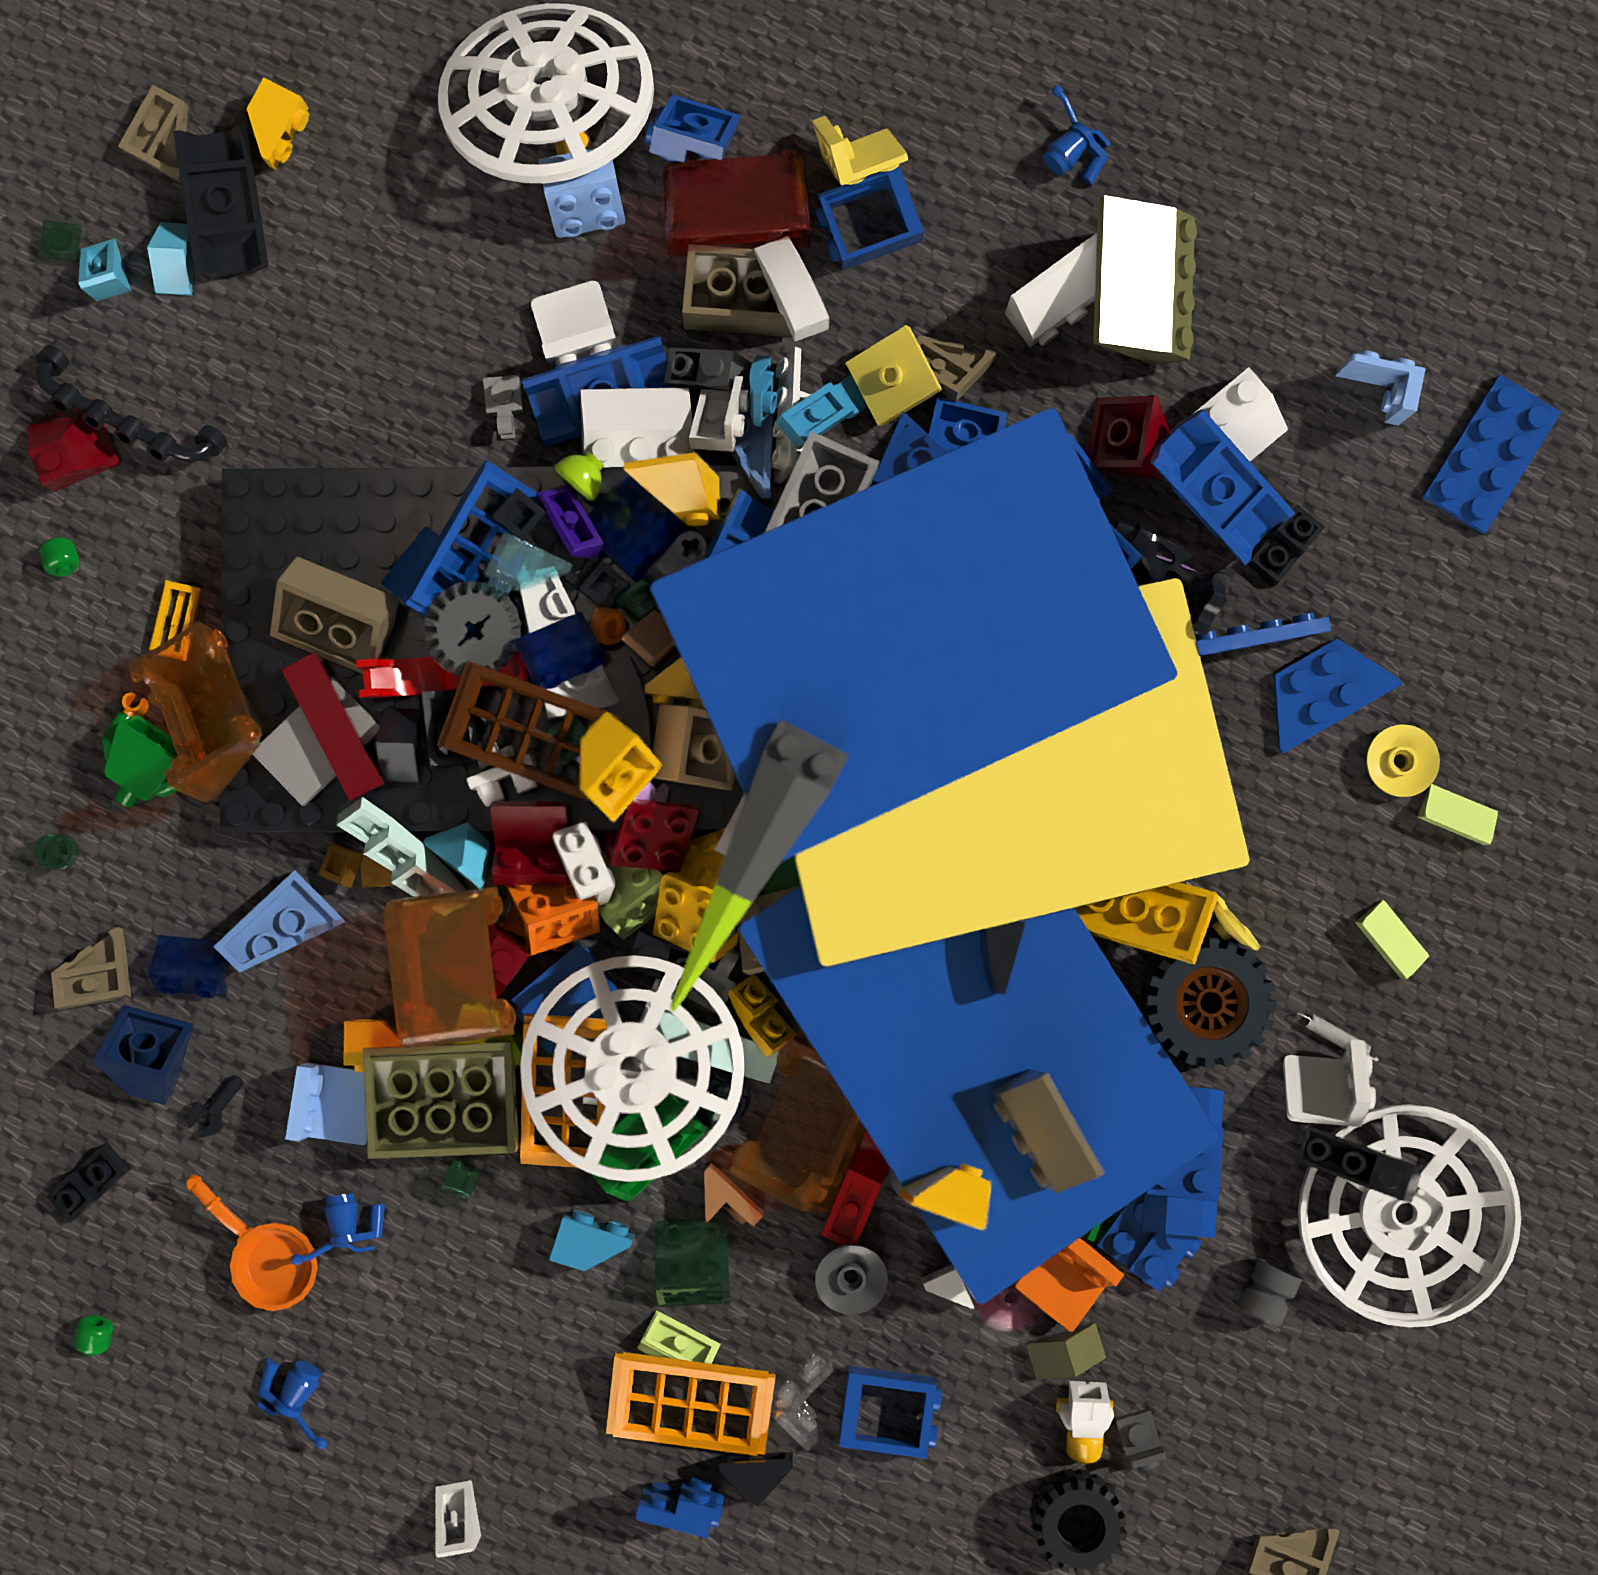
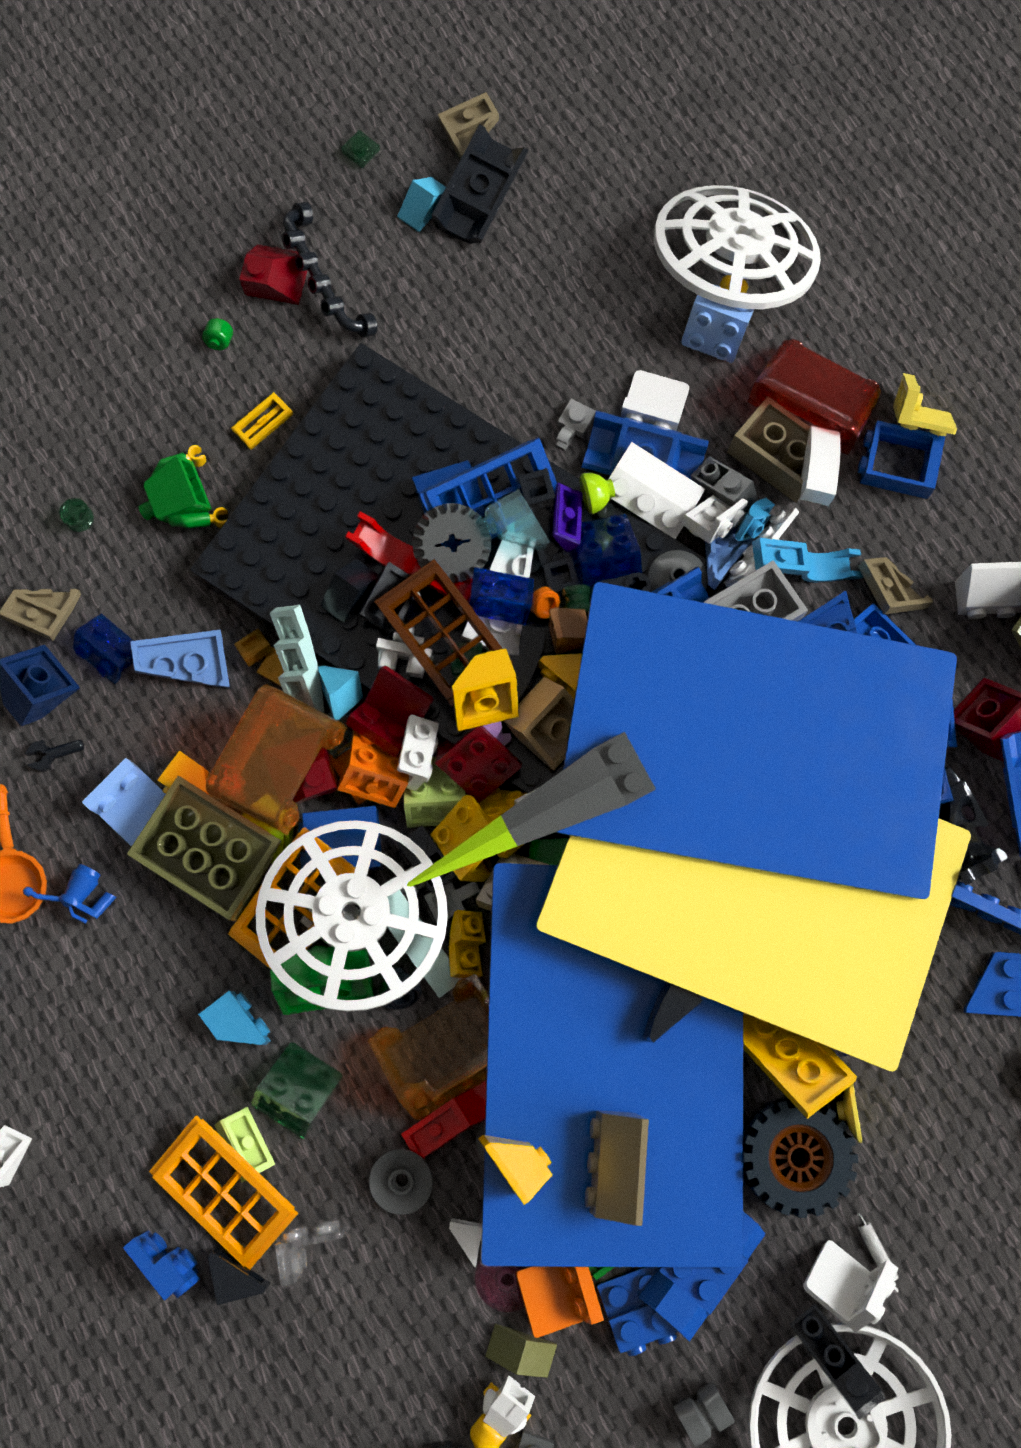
camera: 30 degrees right, 10 degrees down
medium azure slope [78,238,131,301] -> none
clear orange windscreen [128,621,262,803] -> none
yellow slope [247,77,309,170] -> none
light grey tile [251,676,380,806] -> none
dark tan slope [270,556,399,674] -> none
dark red tile [281,652,385,801] -> none
clear green wheel [440,1158,482,1204] -> none
yellow slope [624,453,721,526] -> none
blue plate [645,95,740,163] -> none
medium nougat slope [704,1162,764,1227] -> none
blue window [839,1365,942,1459] -> none
light yellow plate [846,325,942,427] -> none
yellowish green slope [1355,900,1429,979] -> none

